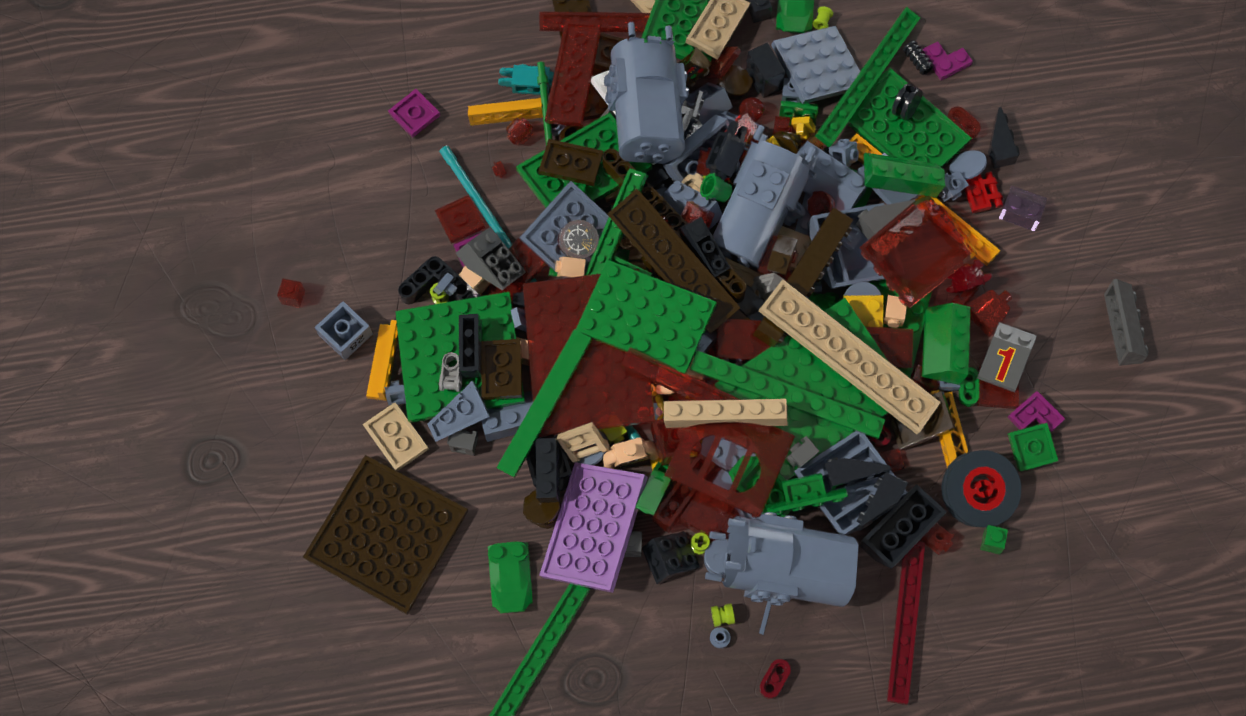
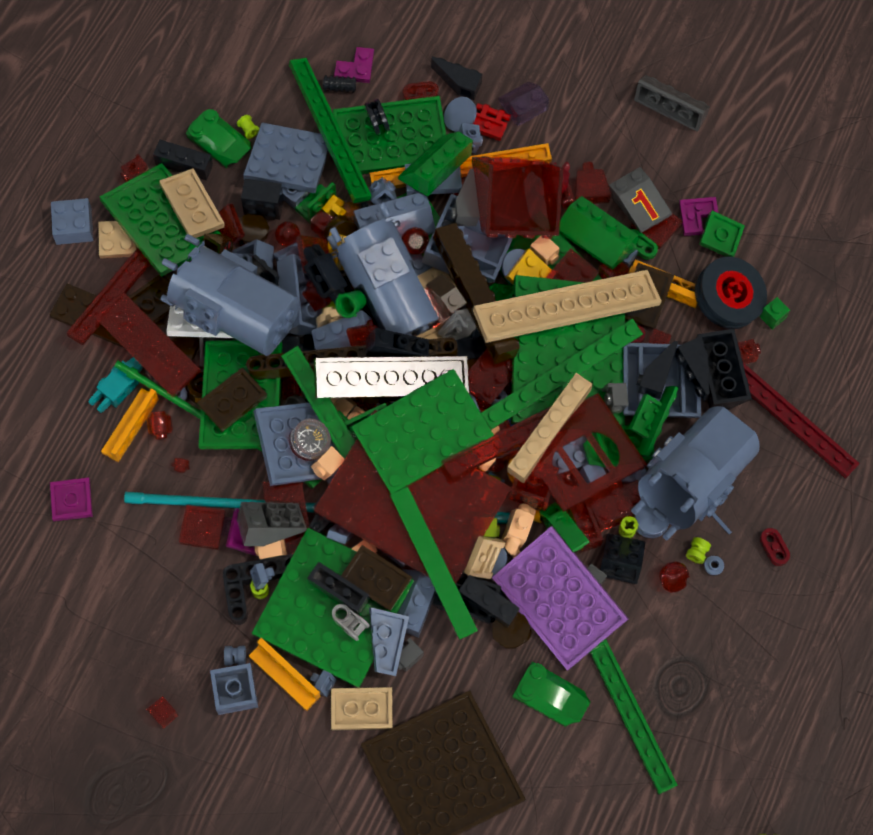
camera: 60 degrees left, 0 degrees up
none -> sand blue wheel [224,646,246,666]
none -> clear red hair [659,561,690,593]

